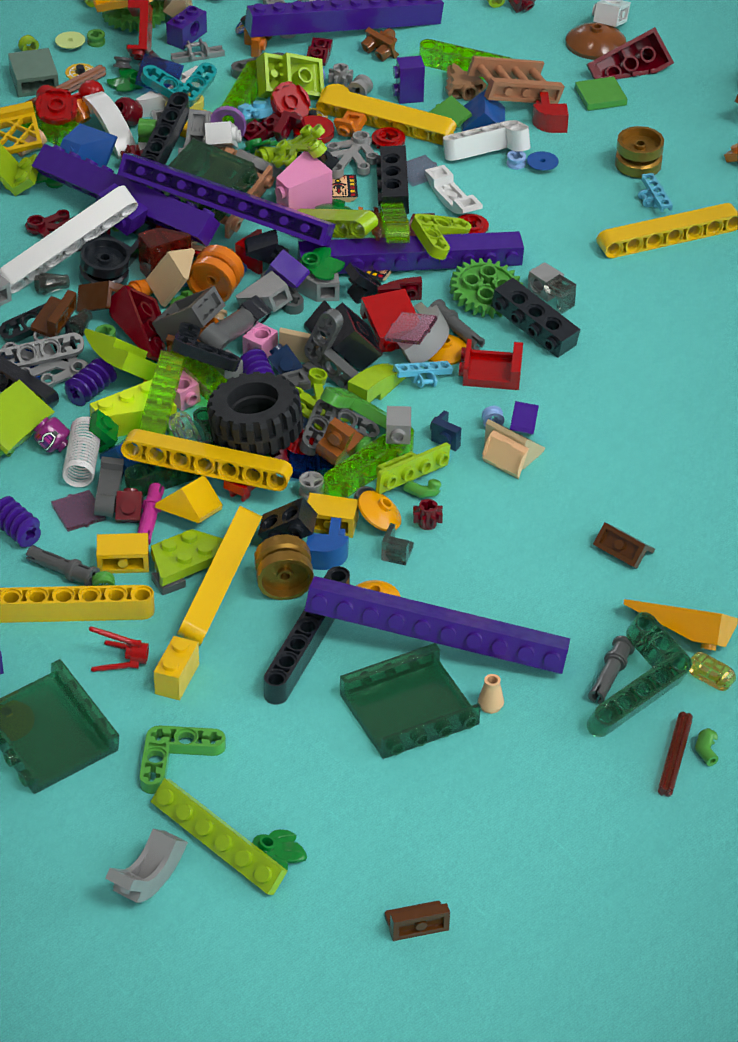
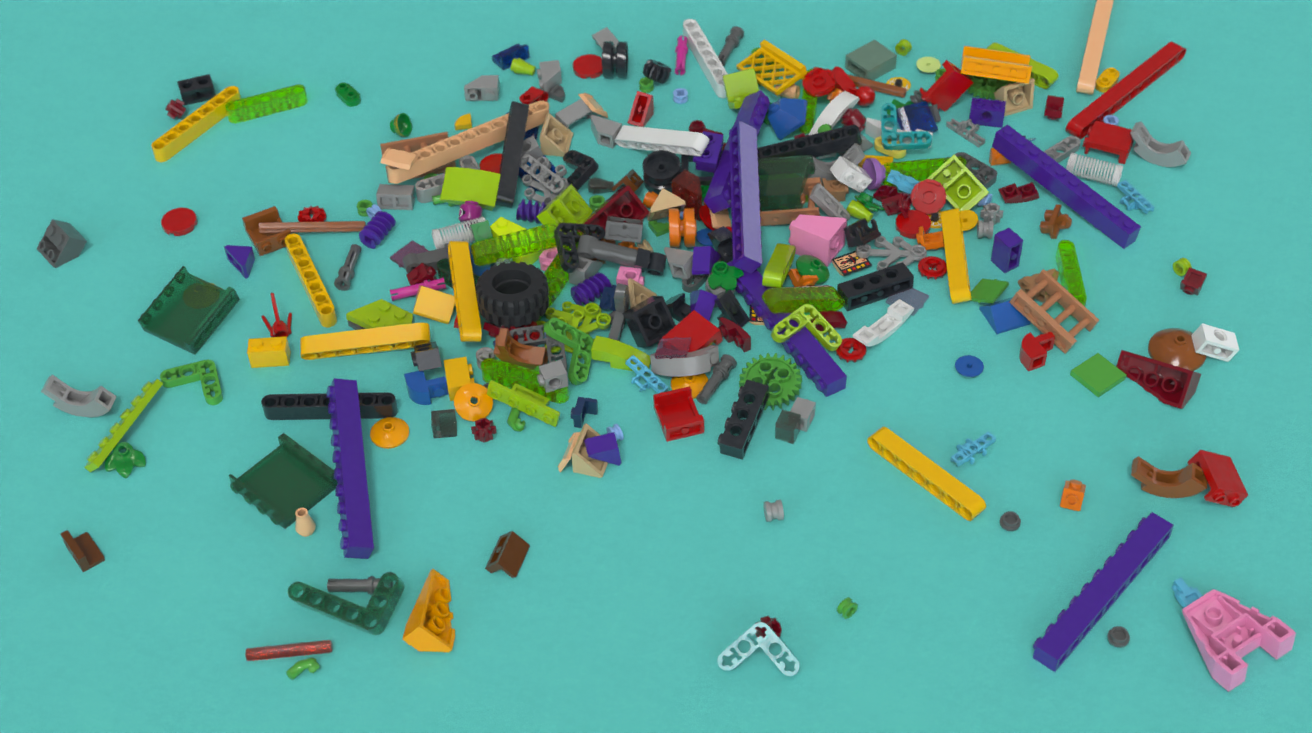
camera: 70 degrees right, 5 degrees up
reddish brown panel [31,290,77,337] -> none
clear smoke cone [34,272,70,295] -> none
bright green bush [92,571,115,586] -> none
yellow brick [96,533,149,574] -> none
pearl gold wheel [254,534,314,600] -> none
lime plant [272,124,327,168] -> none
dark grey tile [280,369,311,390] -> none
white beam [443,120,531,161] -> none
light blue bush [507,150,526,170] -> none
pearl gold wheel [615,126,664,178] -> none
clear yellow beam [686,652,736,691] -> none
none -> dark purple slope [690,289,717,321]
none -> light grey wheel [764,500,784,522]

